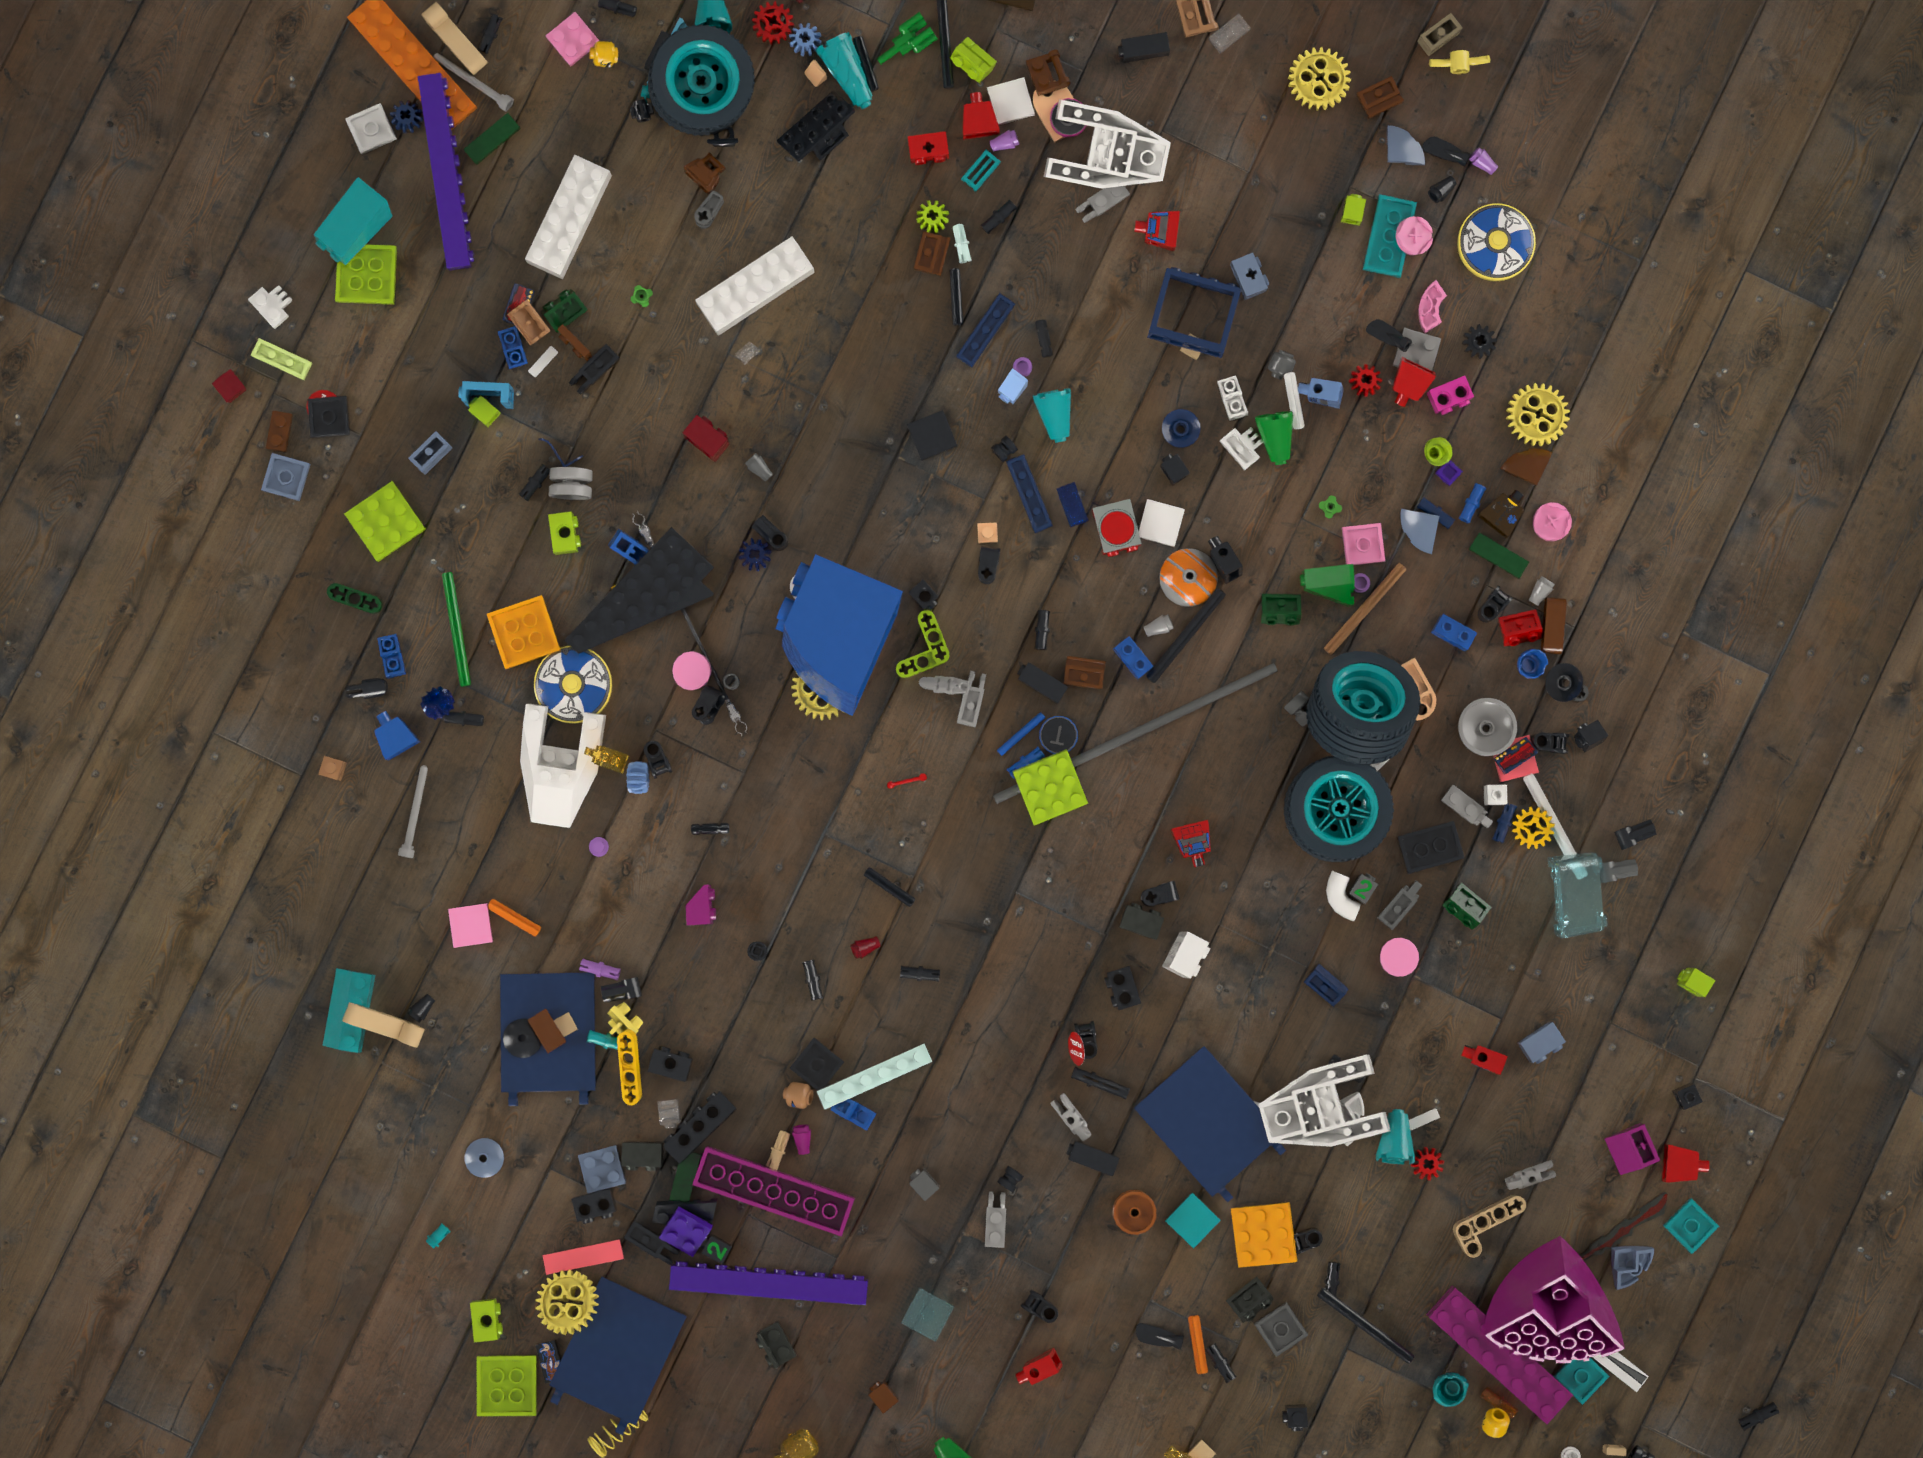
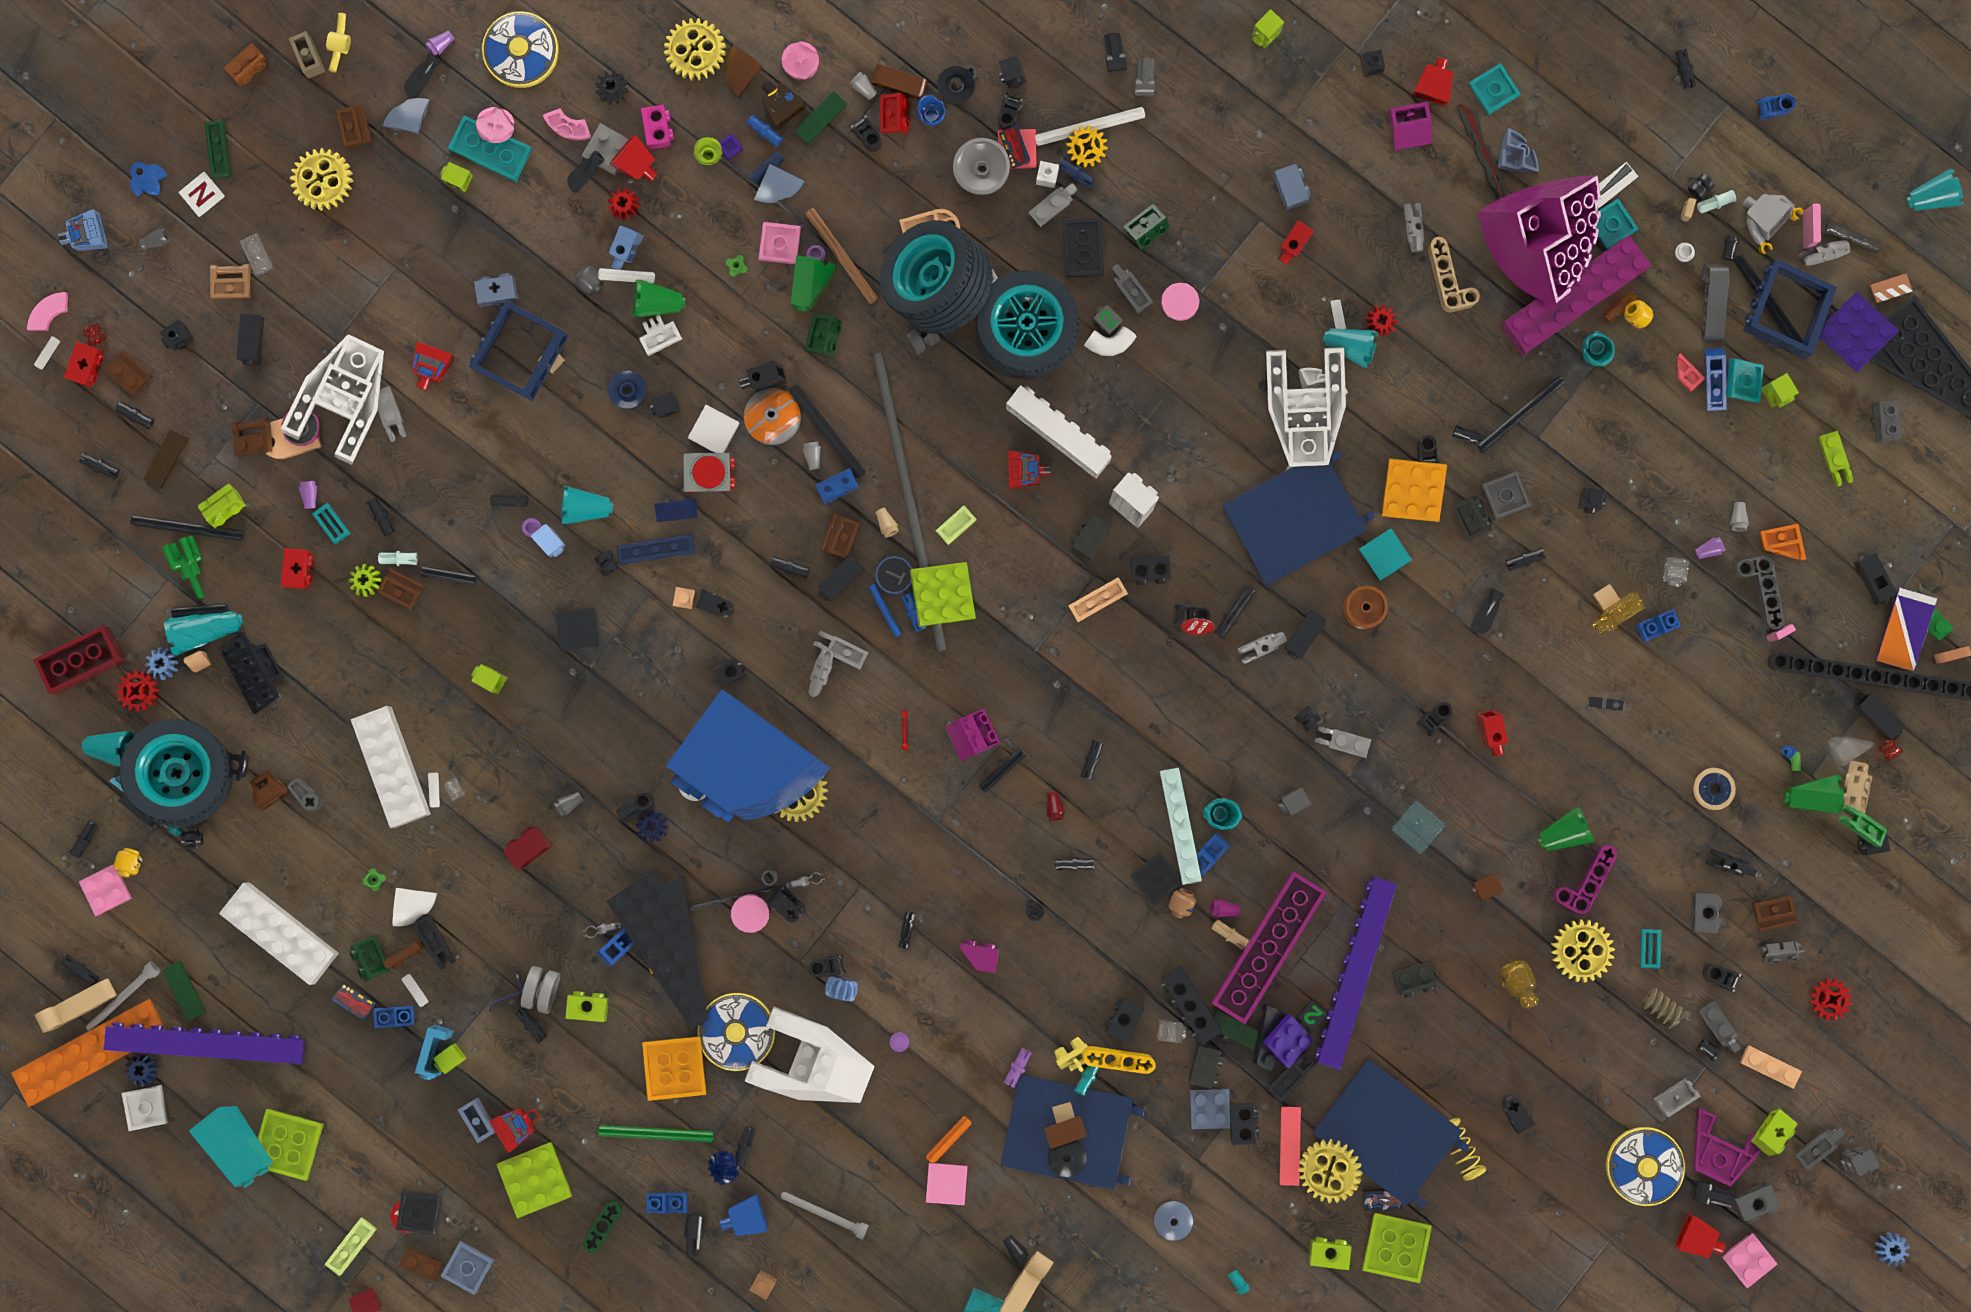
camera: 70 degrees left, 0 degrees up
white hinge [248,285,292,329] -> none
medium nougat hinge [507,300,550,346] -> none
clear yellow hinge [584,745,629,774] -> none
black piece [601,977,642,1002] -> none
lime beam [896,610,950,678] -> none
dark blue tile [956,293,1015,368] -> none
red torso [963,92,1000,140] -> none
white tile [987,77,1035,125] -> none
black piece [1140,880,1180,906] -> none
orange axle [1188,1315,1208,1374] -> none
white slope [1217,376,1248,421] -> none
dark blue slope [1304,964,1348,1007] -> none
black cone [1428,176,1457,203] -> none
blue brick [1431,614,1477,652] -> none
clear light blue windscreen [1548,852,1607,938] -> none
none -> white brick [393,888,437,926]
none -> white sticker [428,773,440,807]
none -> lime brick [471,664,508,694]
none -> torso [489,1107,540,1153]
none -> tan cone [875,508,899,537]
none -> yellowish green tile [936,506,977,545]
none -> magenta slope [945,709,1000,761]
none -> white brick [1006,385,1112,479]
none -> light nougat plate [1069,577,1128,622]
none -> teal hair [1203,798,1242,830]

